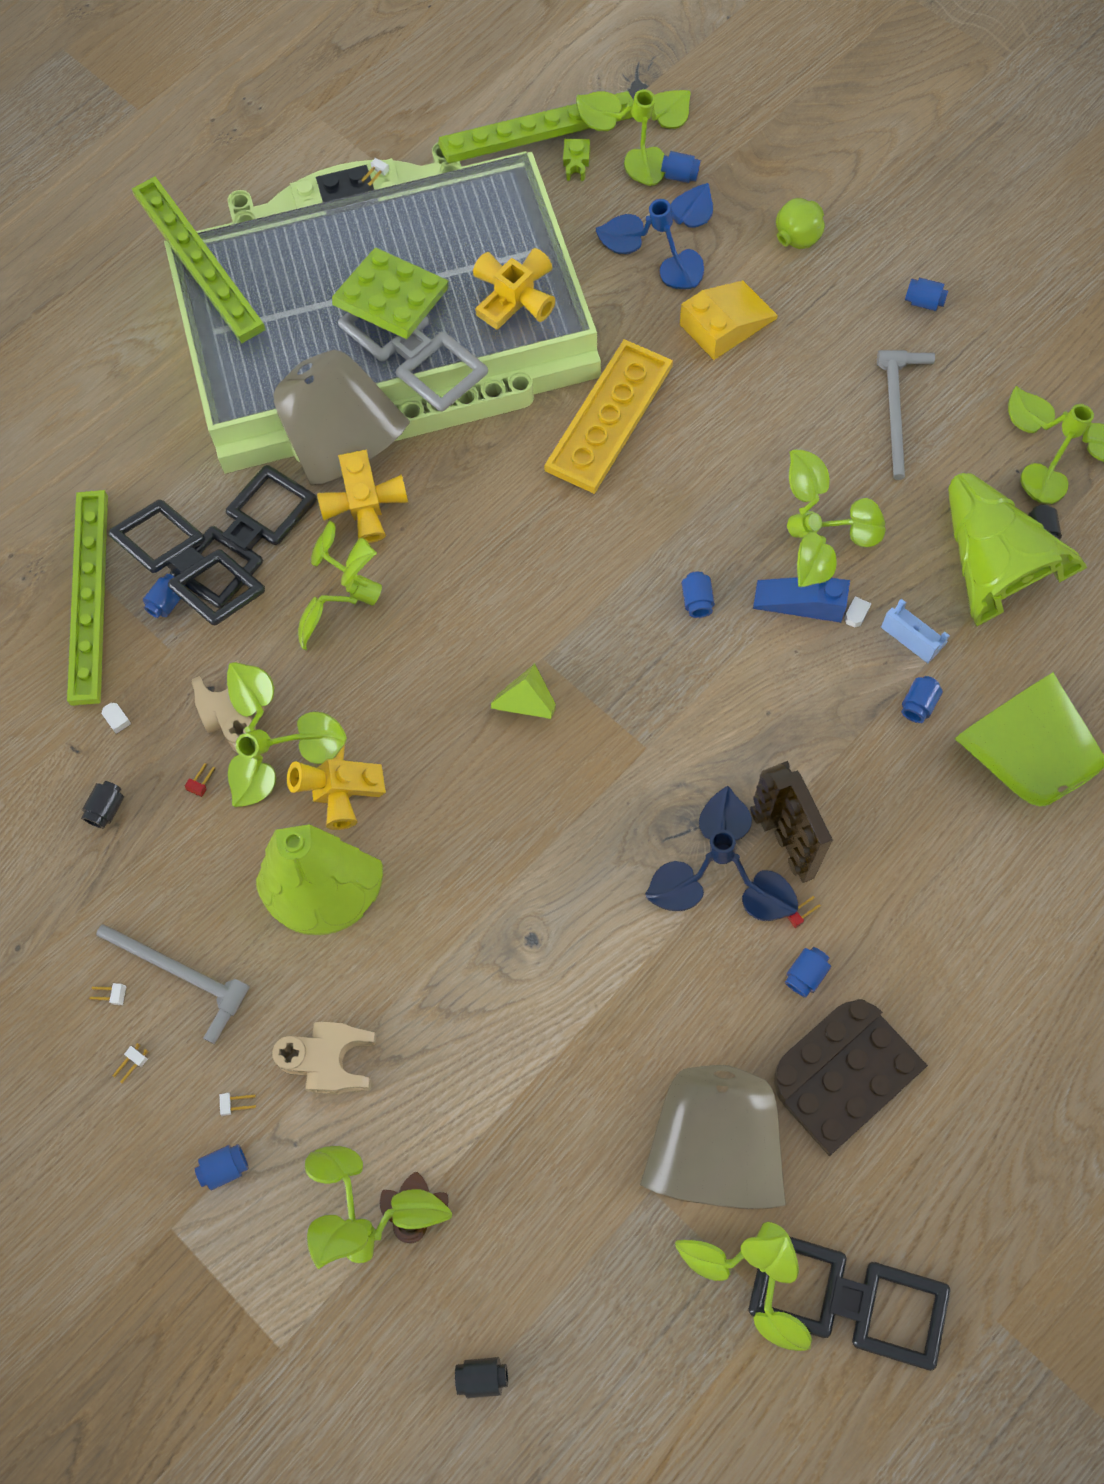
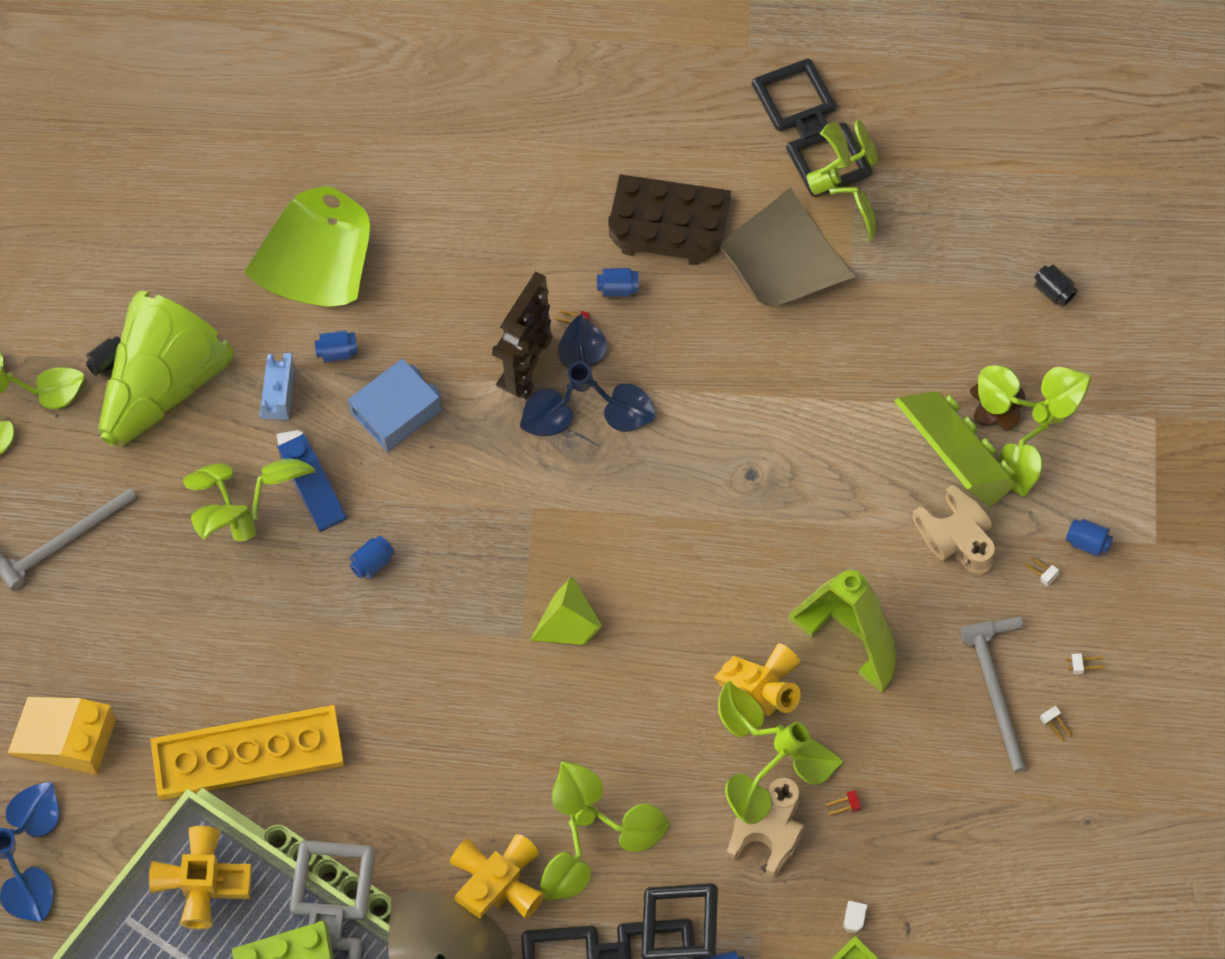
camera: 130 degrees left, 5 degrees down
black brick [81,781,124,829] -> none
none -> medium blue brick [348,358,442,452]
none -> lime slope [894,391,1018,508]

